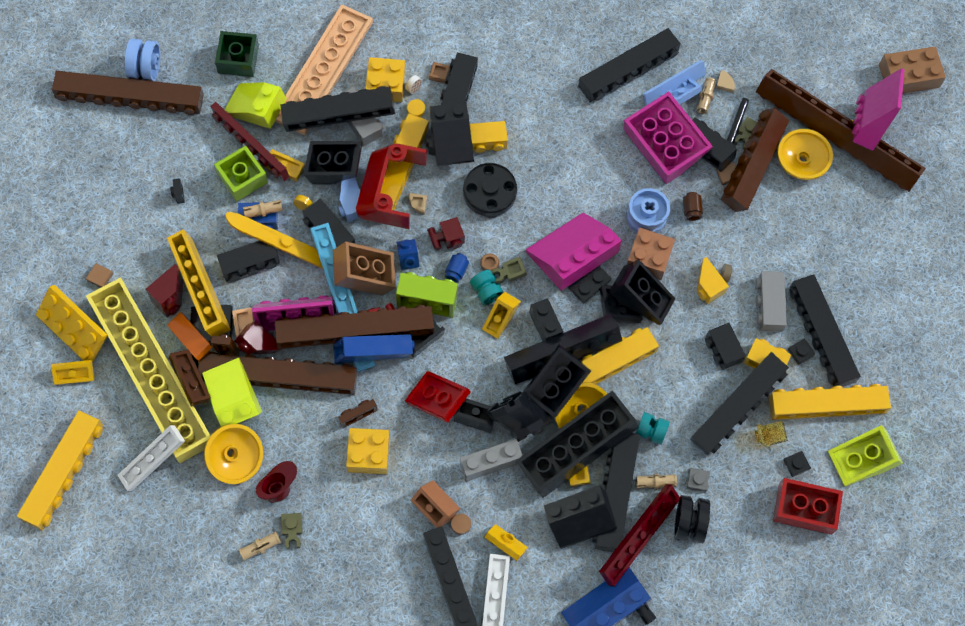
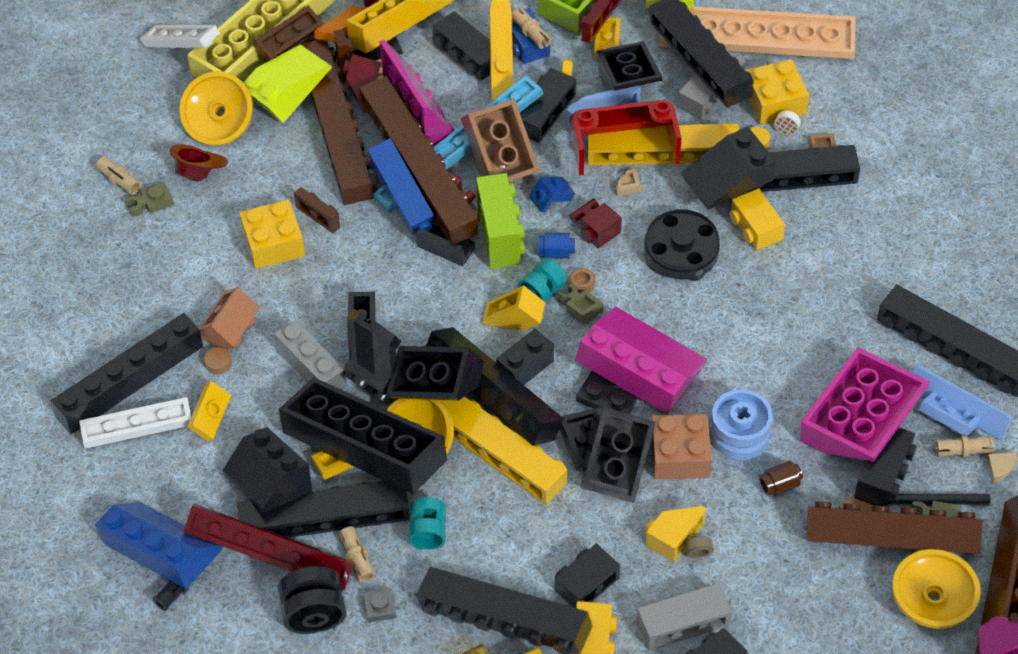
camera: 75 degrees right, 15 degrees down
red tile [405,371,471,423] -> none

